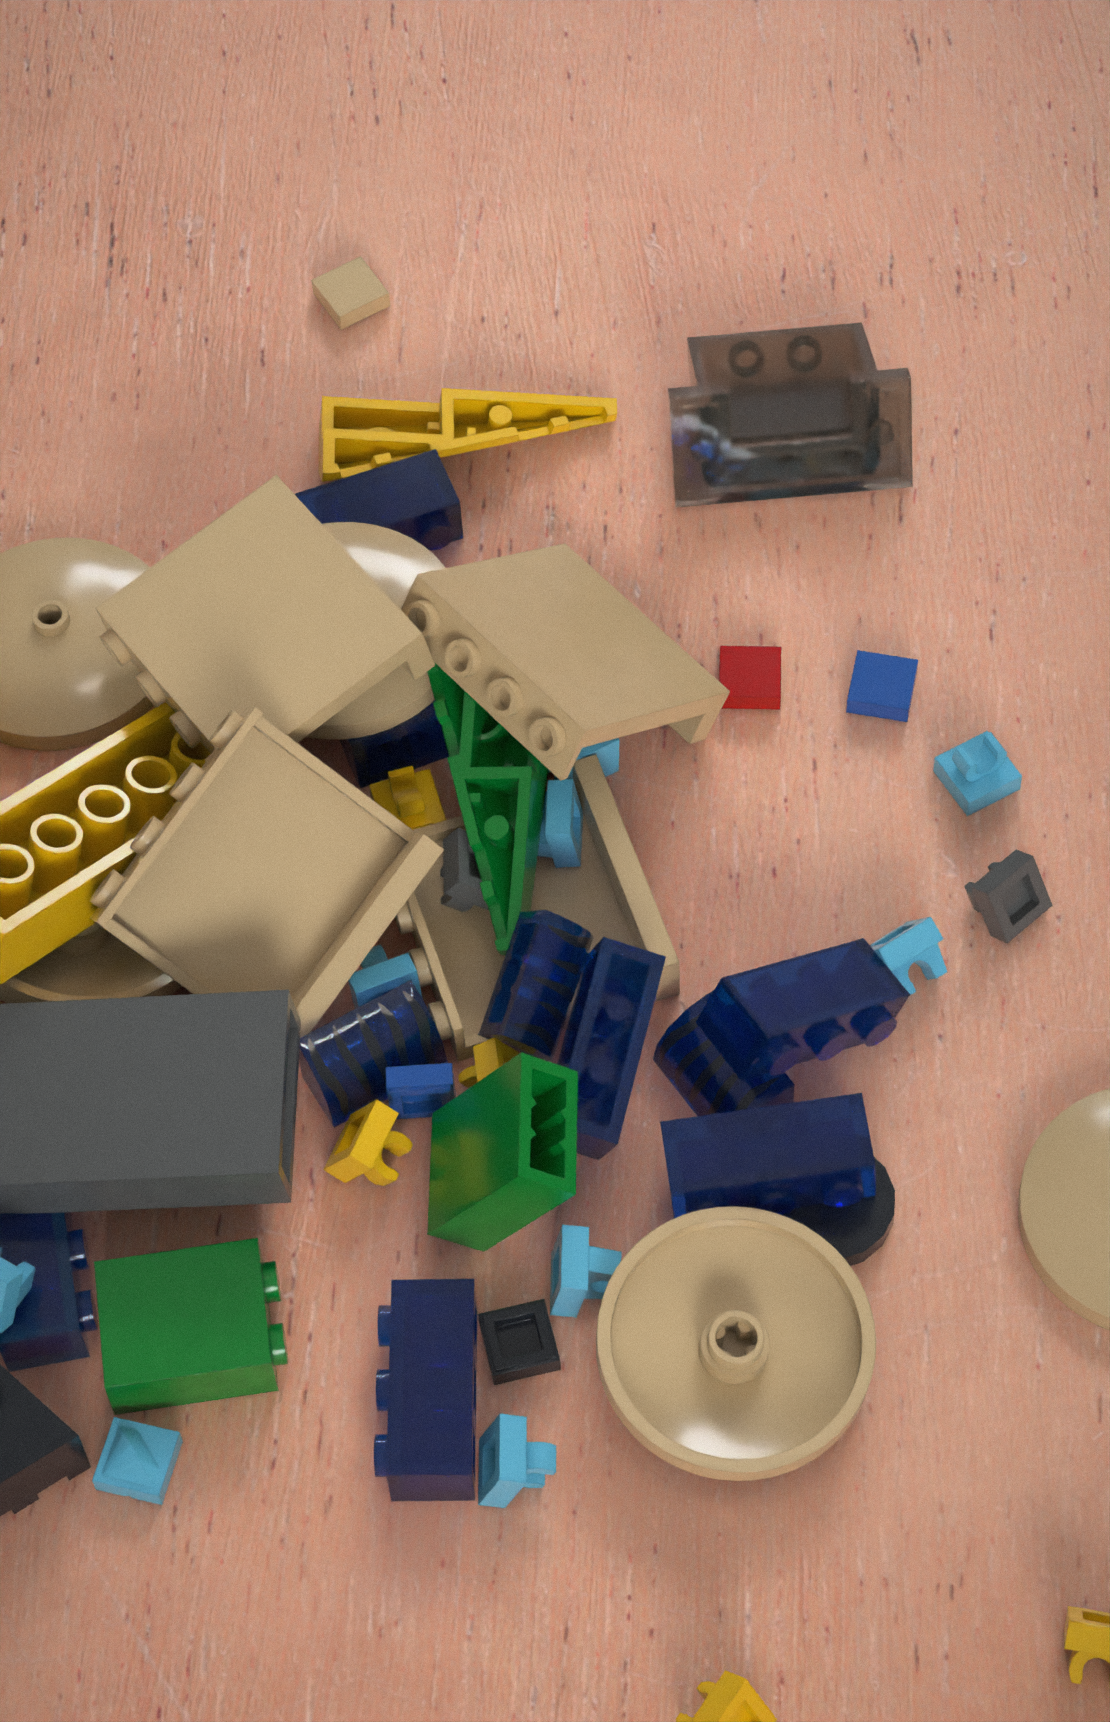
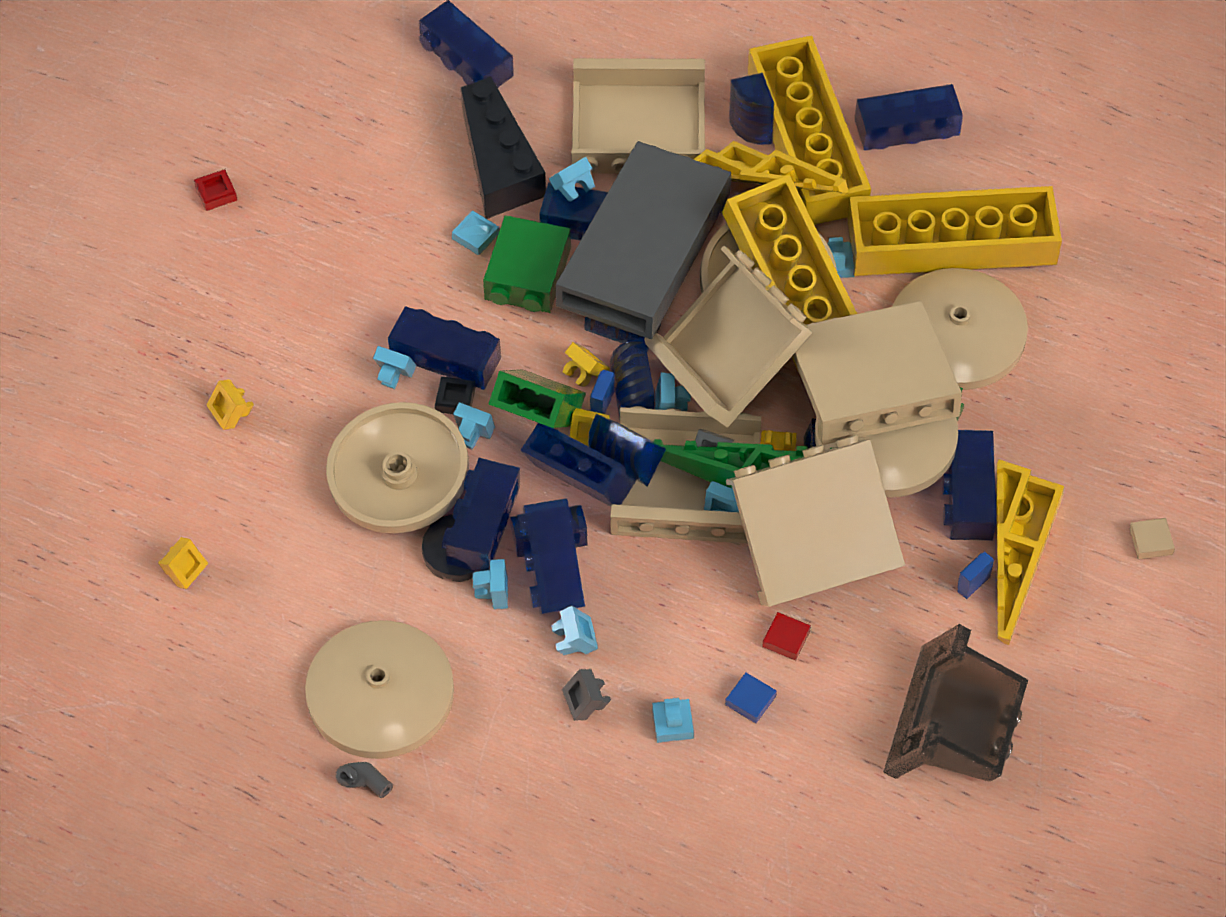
camera: 110 degrees right, 0 degrees up
none -> medium azure tile [473,559,508,609]
none -> blue tile [957,551,994,599]

